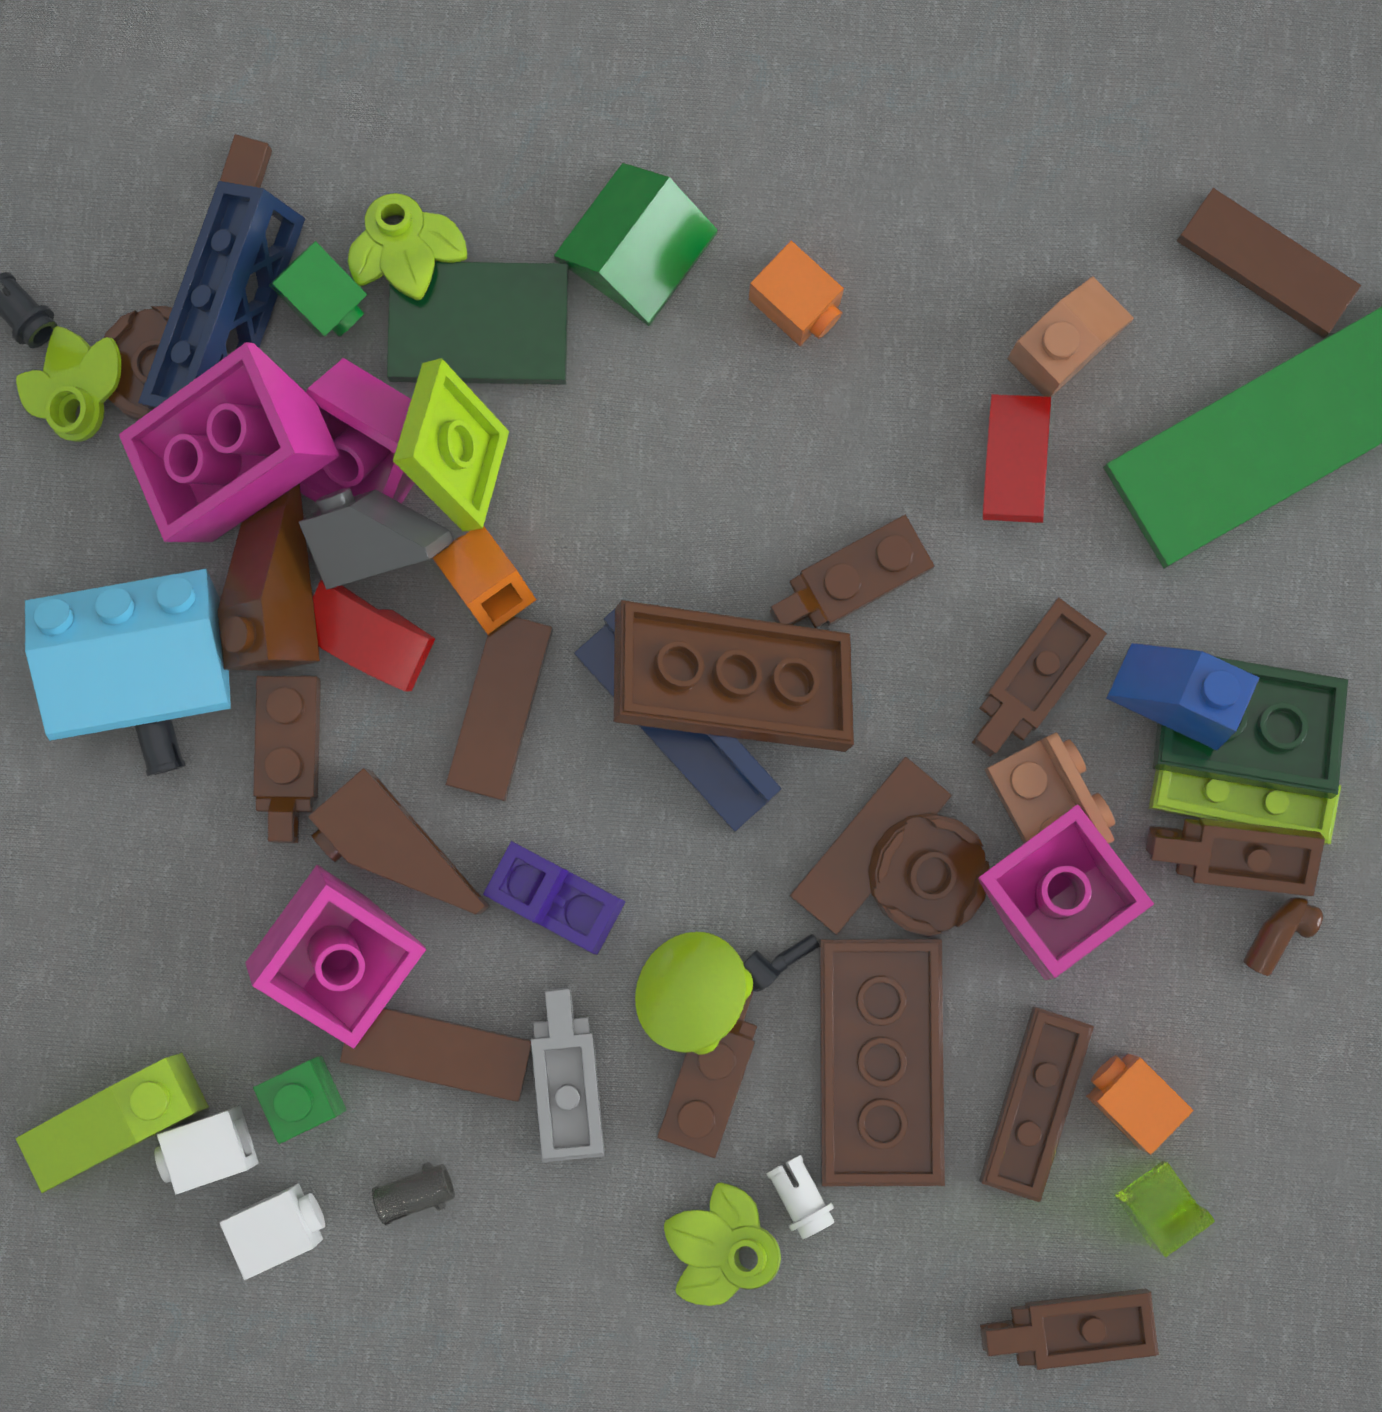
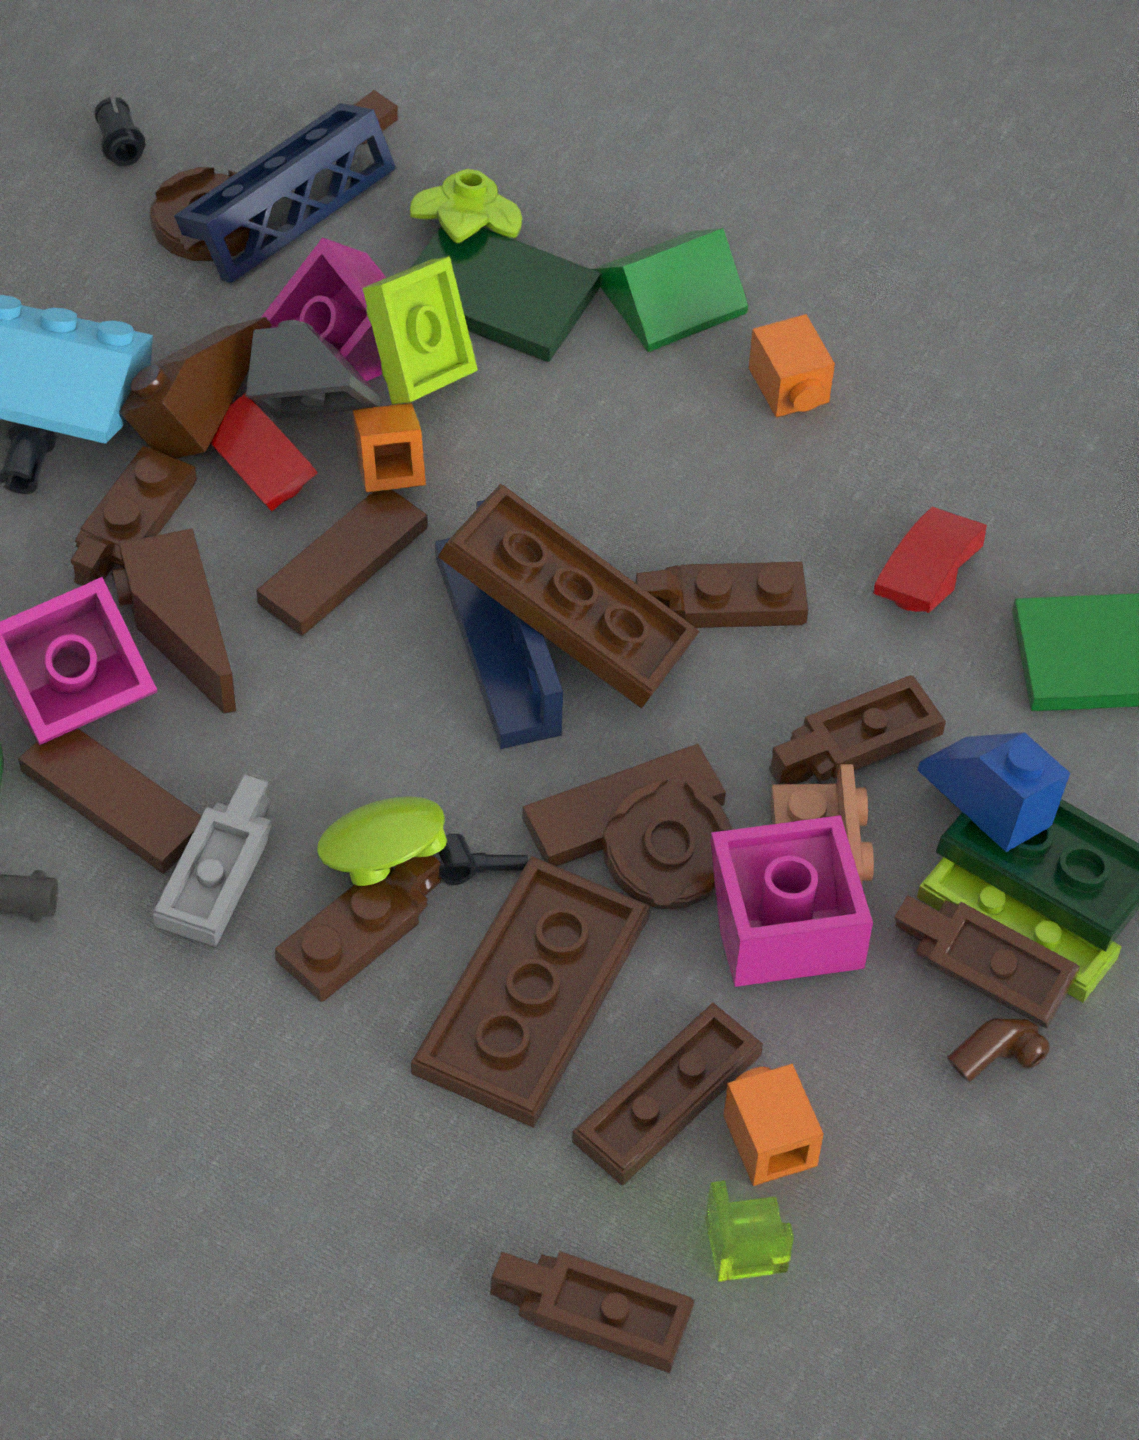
camera: 25 degrees right, 30 degrees down
lime plate [16,326,121,442] -> none
dark pink slope [118,342,340,543] -> none
green brick [269,241,367,337] -> none
dark purple slope [483,841,626,955] -> none
lime plate [664,1182,781,1306] -> none
white pin [766,1155,835,1240] -> none
nougat slope [1007,277,1134,397] -> none

